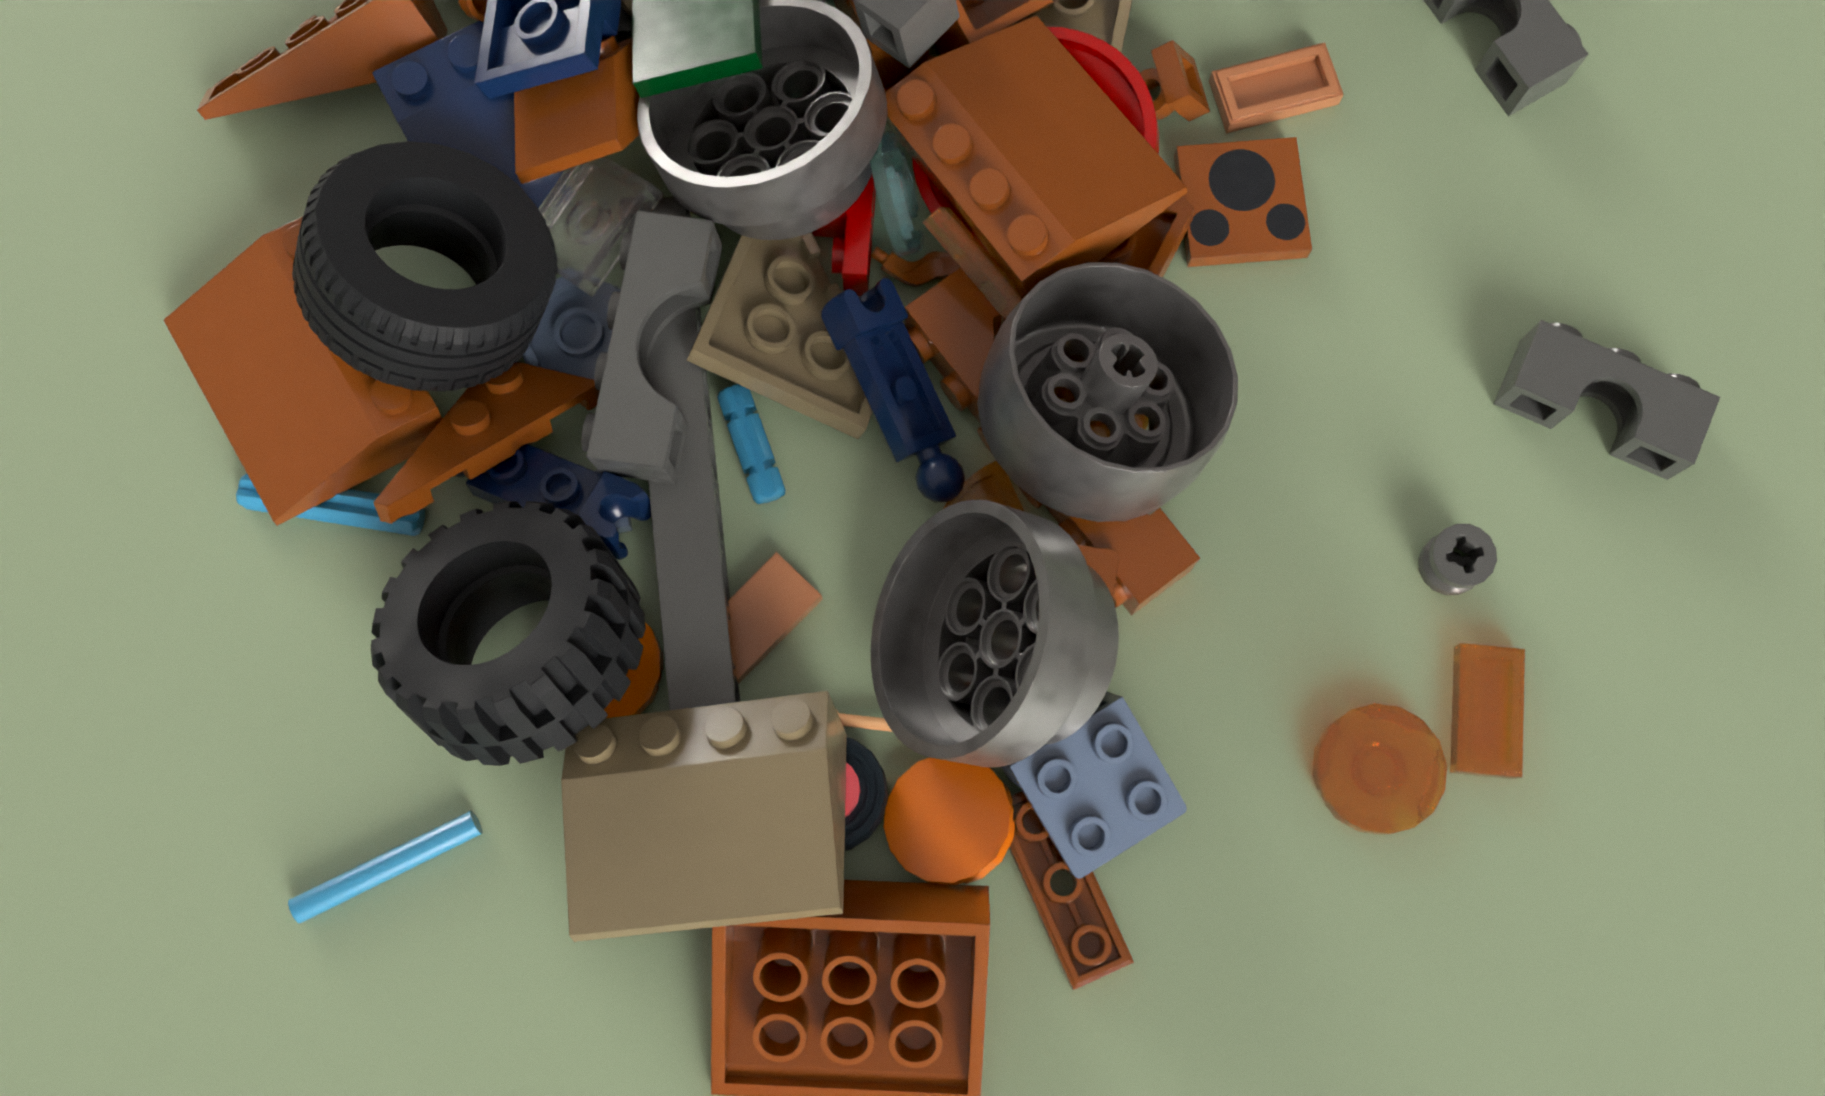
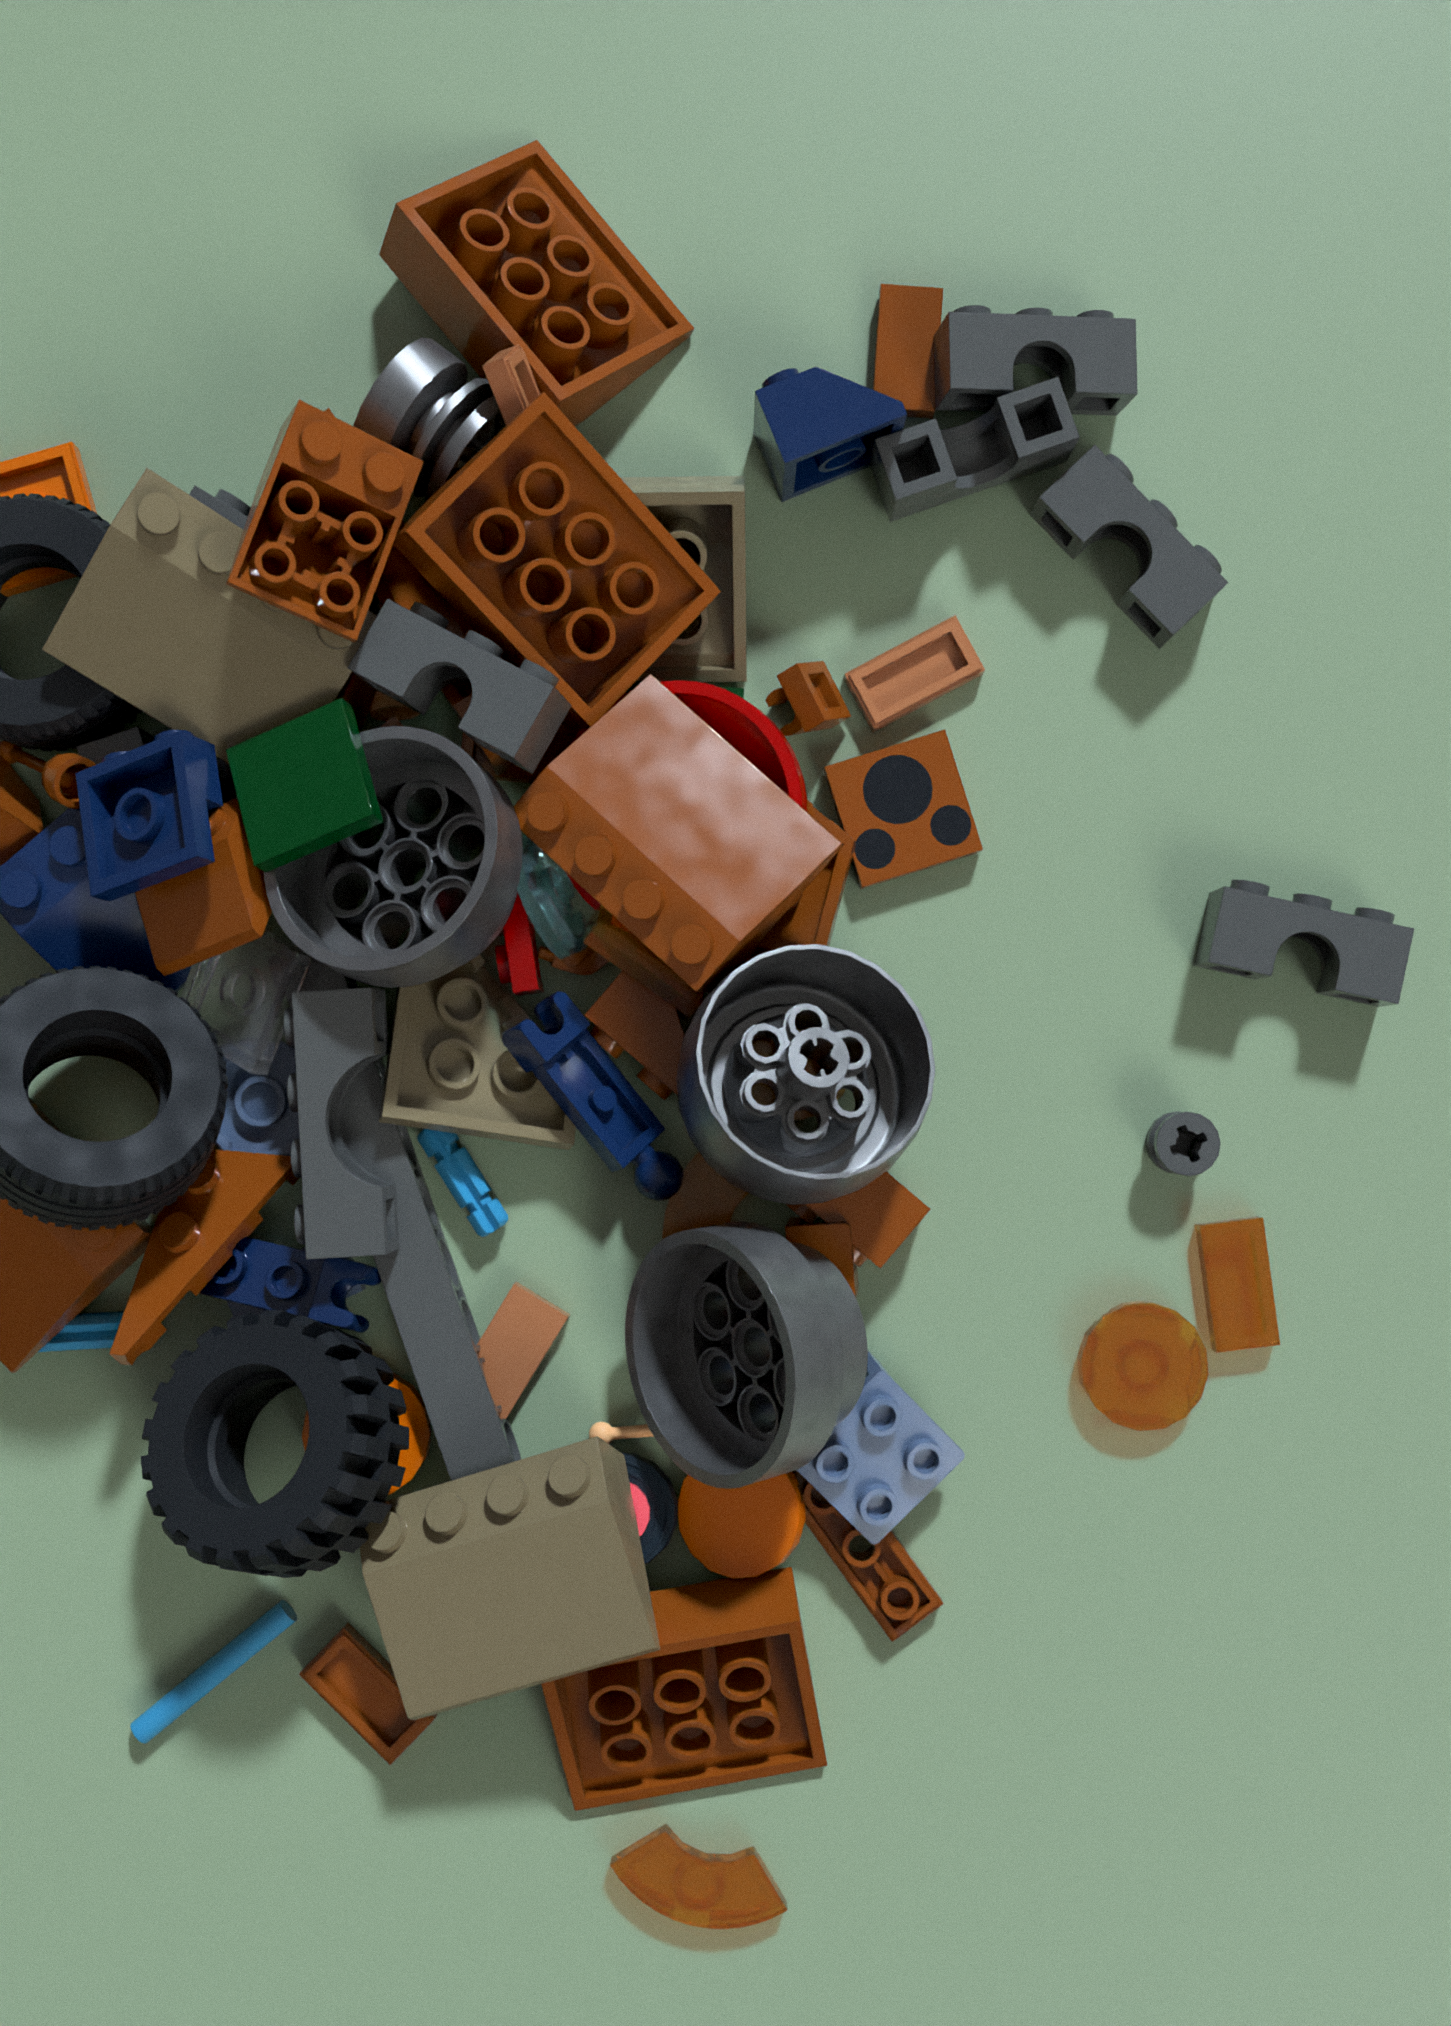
camera: 10 degrees left, 10 degrees up
none -> dark orange tile [299,1622,437,1765]

